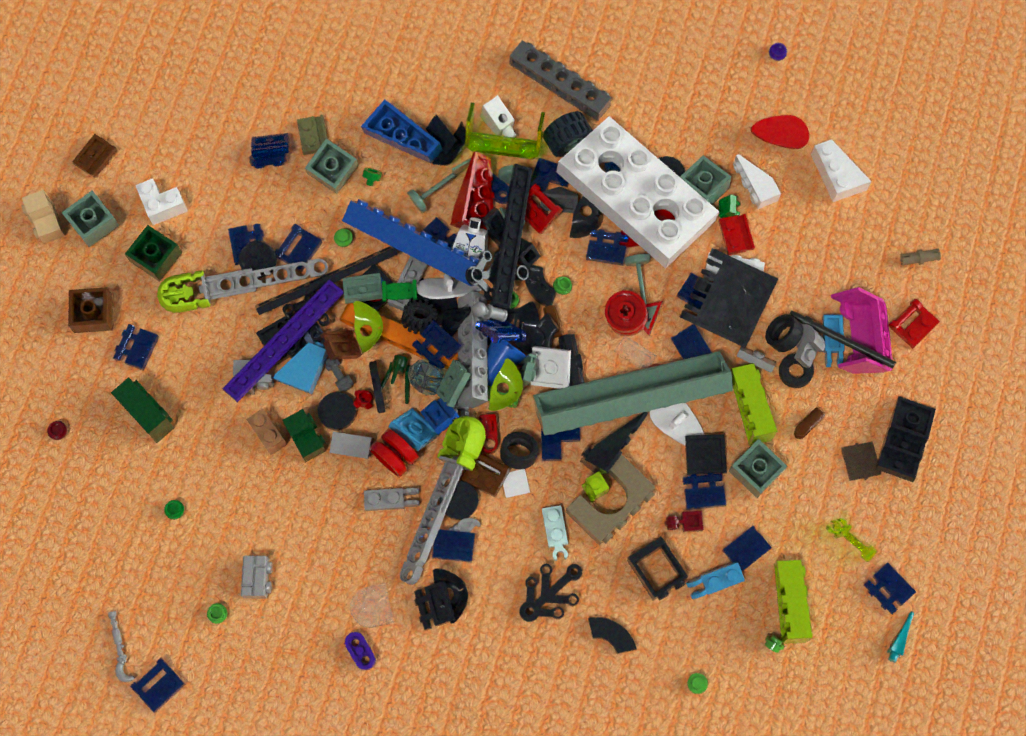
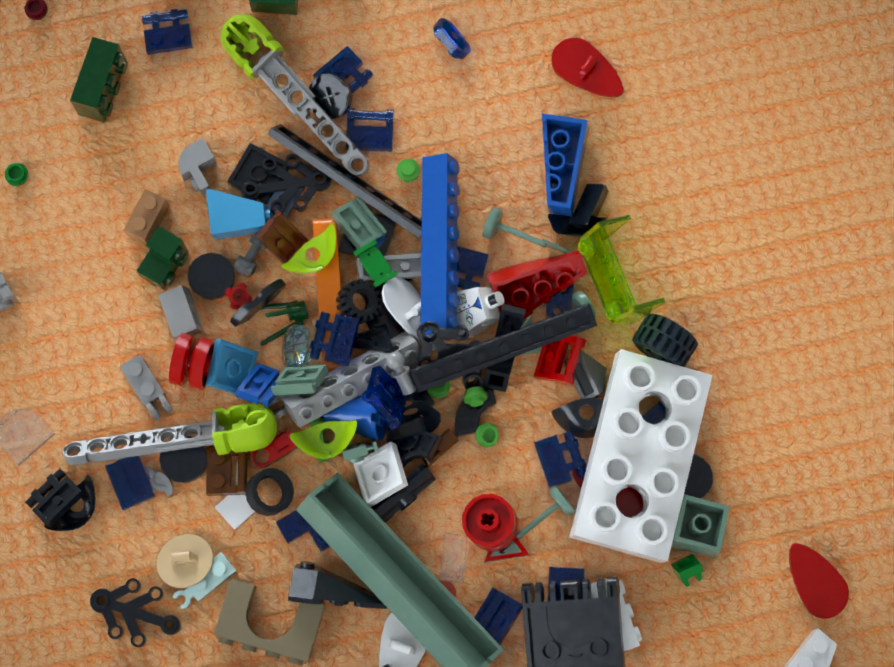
camera: 60 degrees right, 5 degrees up
dark purple tile [222,280,344,403] -> none
clear blue plate [251,133,289,157] -> none
olive plate [297,115,328,155] -> none
sand green brick [305,138,358,194] -> none
green tile [362,168,382,186] -> none
white torso [480,95,517,141] -> none
dark grey brick [509,40,611,121] -> none
clear blue plate [529,158,569,191] -> none
lime brick [582,471,609,502] -> none
red plate [718,214,755,255] -> none
white slope [733,154,781,209] -> none
none -> tan shield [157,534,213,588]
none -> bright green plate [464,387,488,407]
none -> red shield [551,38,624,97]

